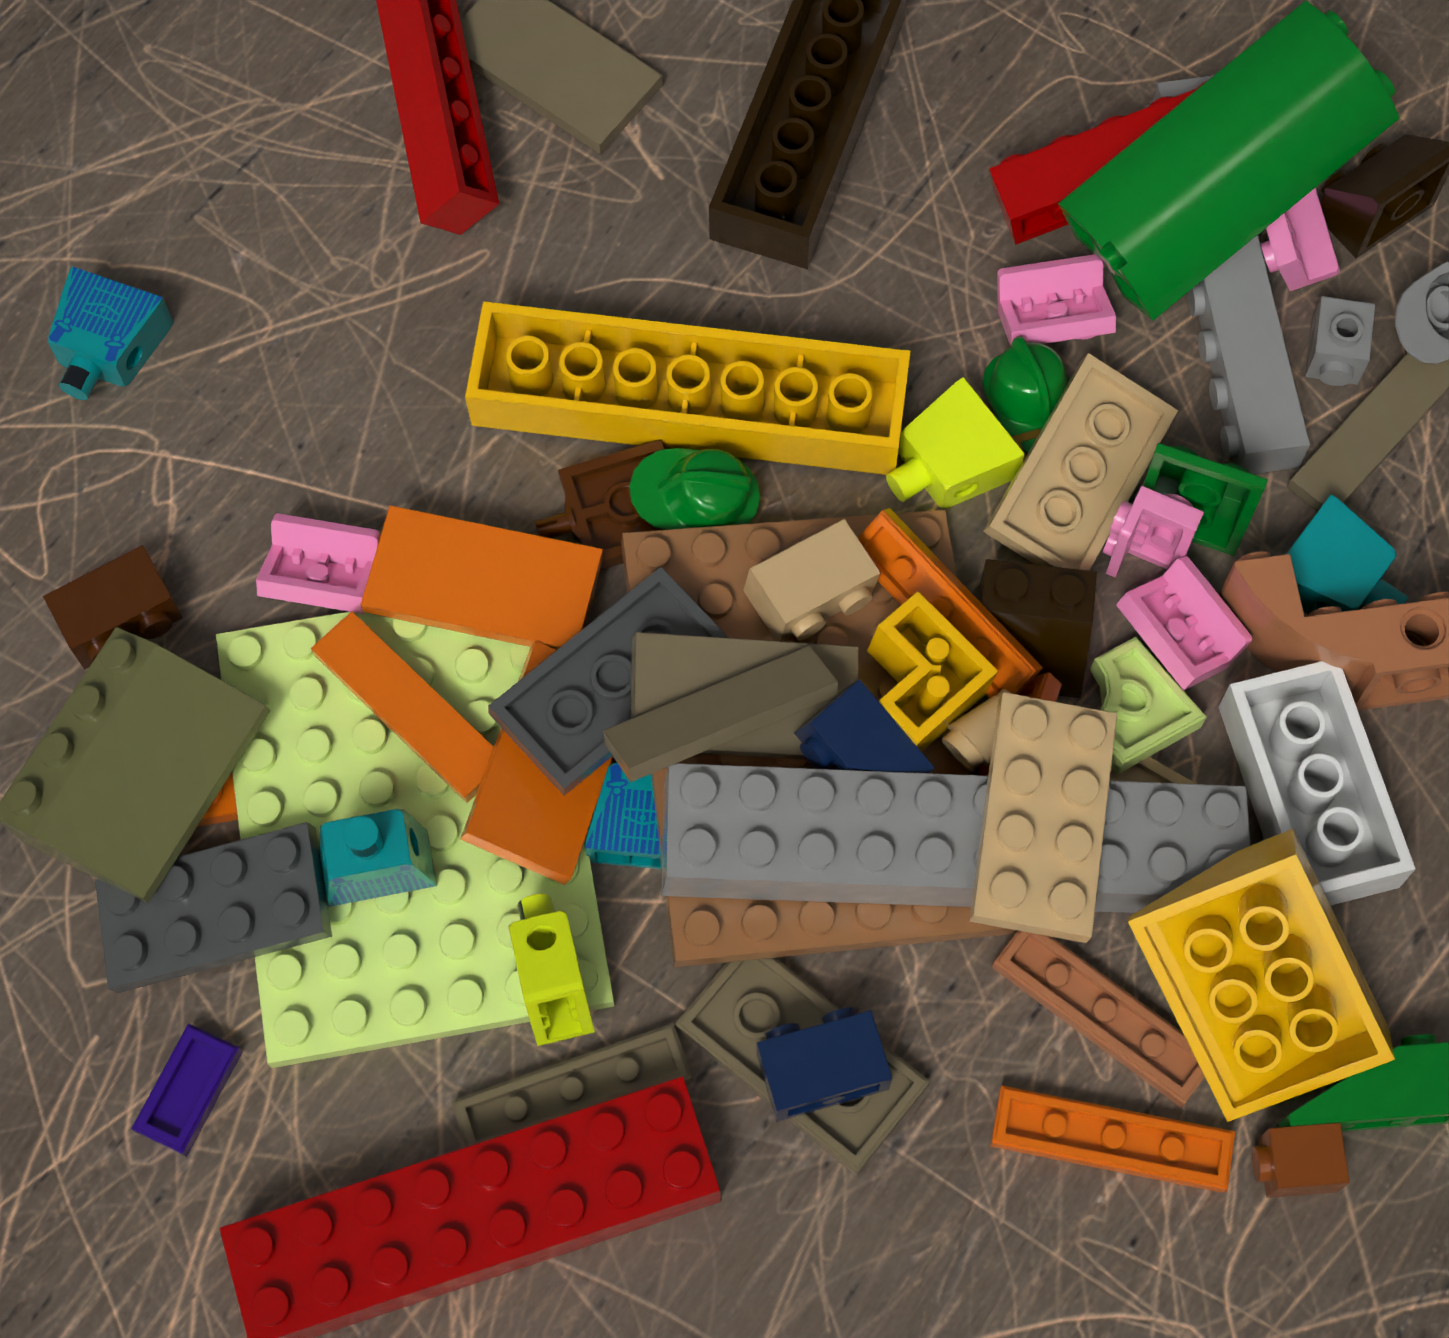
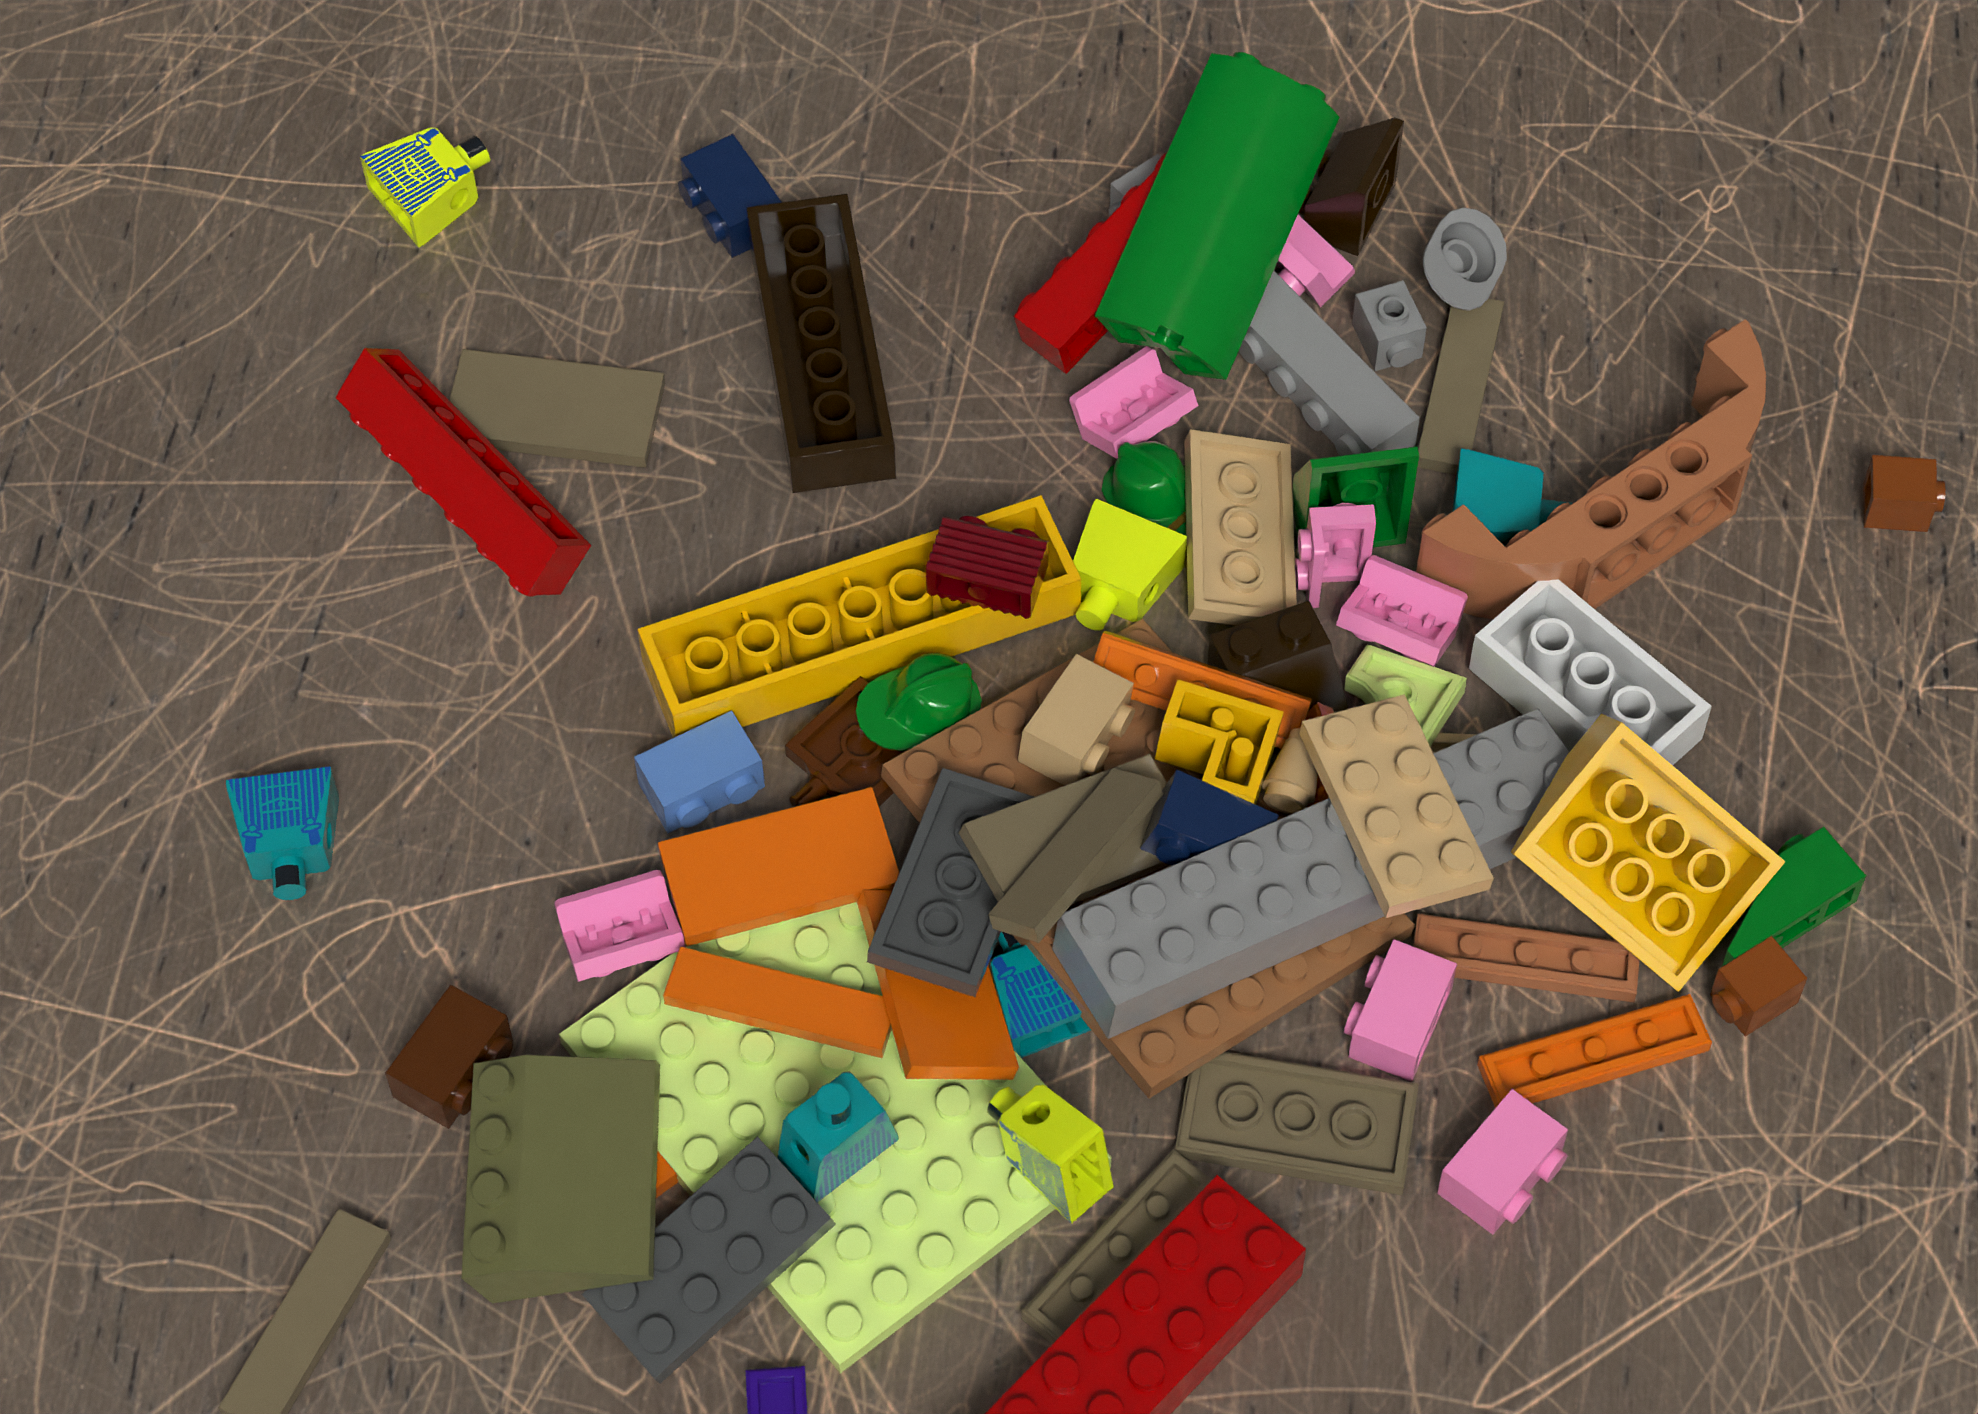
camera: 30 degrees left, 10 degrees down
dark blue brick [757,1007,892,1122] -> none
none -> medium blue brick [634,710,765,833]
none -> dark red brick [926,516,1049,619]
none -> bright pink brick [1344,939,1457,1082]
none -> bright pink brick [1437,1089,1568,1235]

